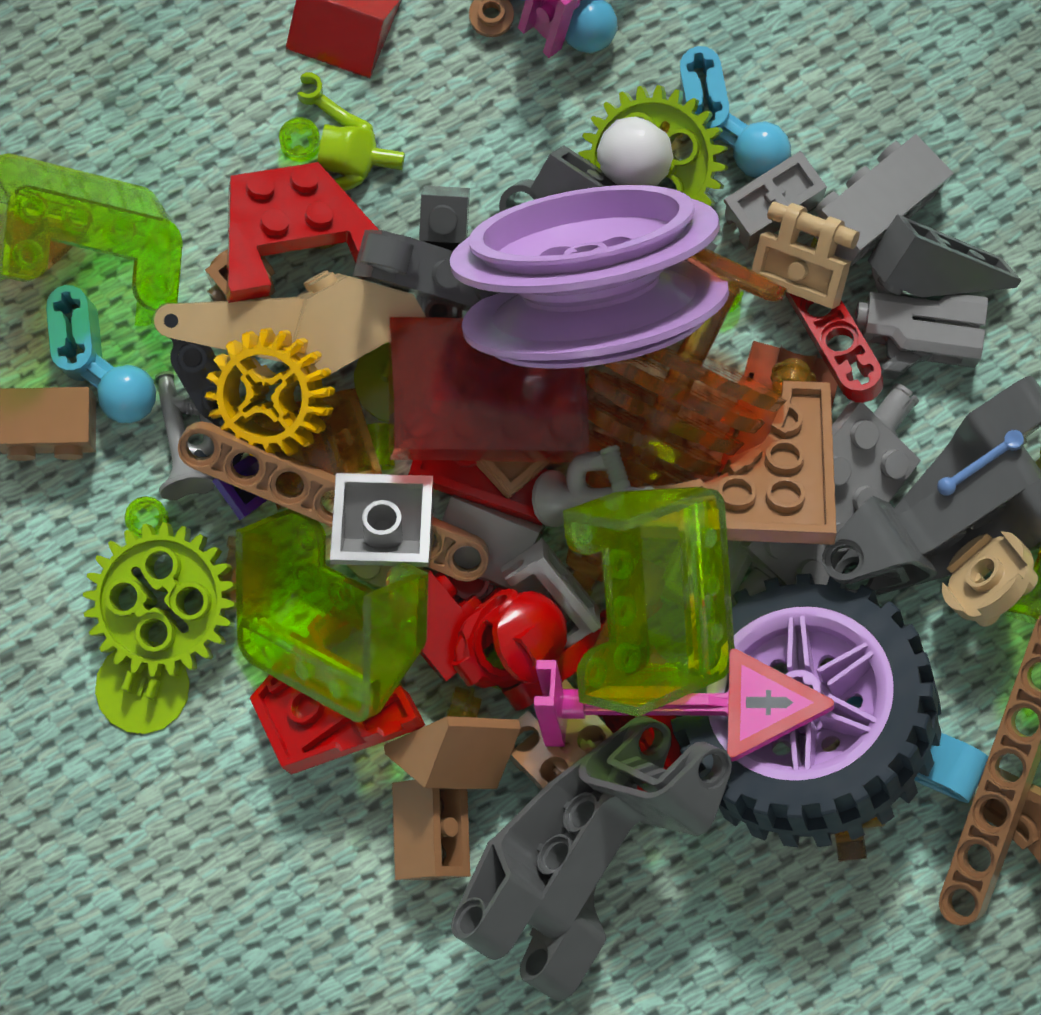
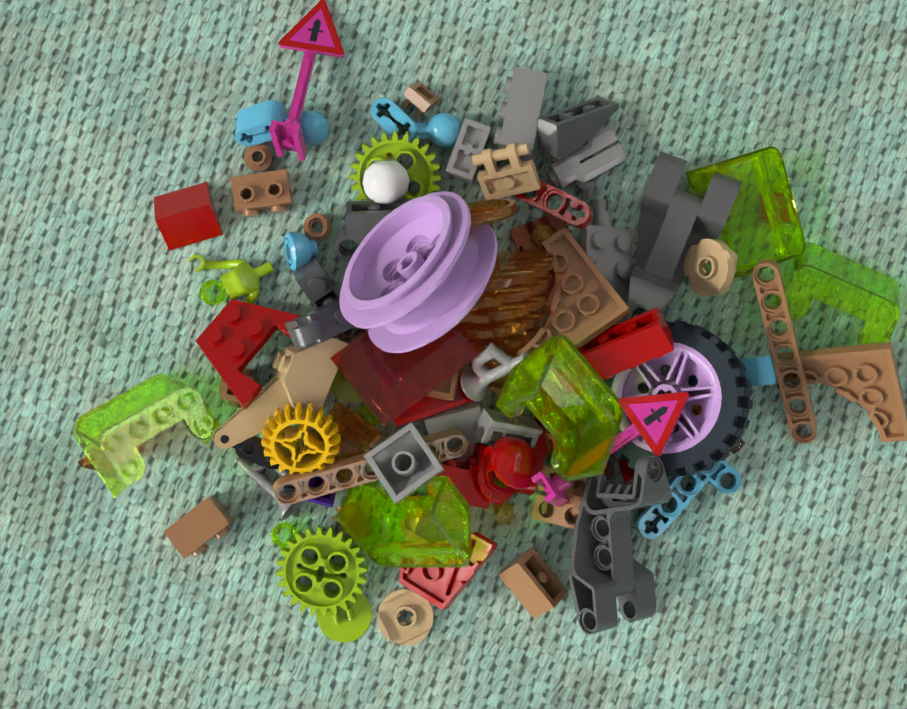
camera: 30 degrees left, 10 degrees up
beam [46,285,156,423] -> none
medium nougat slope [384,716,521,789] -> none
medium blue hinge [937,430,1024,496] -> none
none -> medium nougat brick [230,169,294,218]
none -> medium azure brick [284,232,318,271]
none -> medium nougat plate [303,213,332,241]
none -> tan plate [377,587,434,646]
none -> medium nougat tile [402,81,440,119]
none -> red brick [551,308,674,394]
none -> medium azure beam [635,460,742,539]

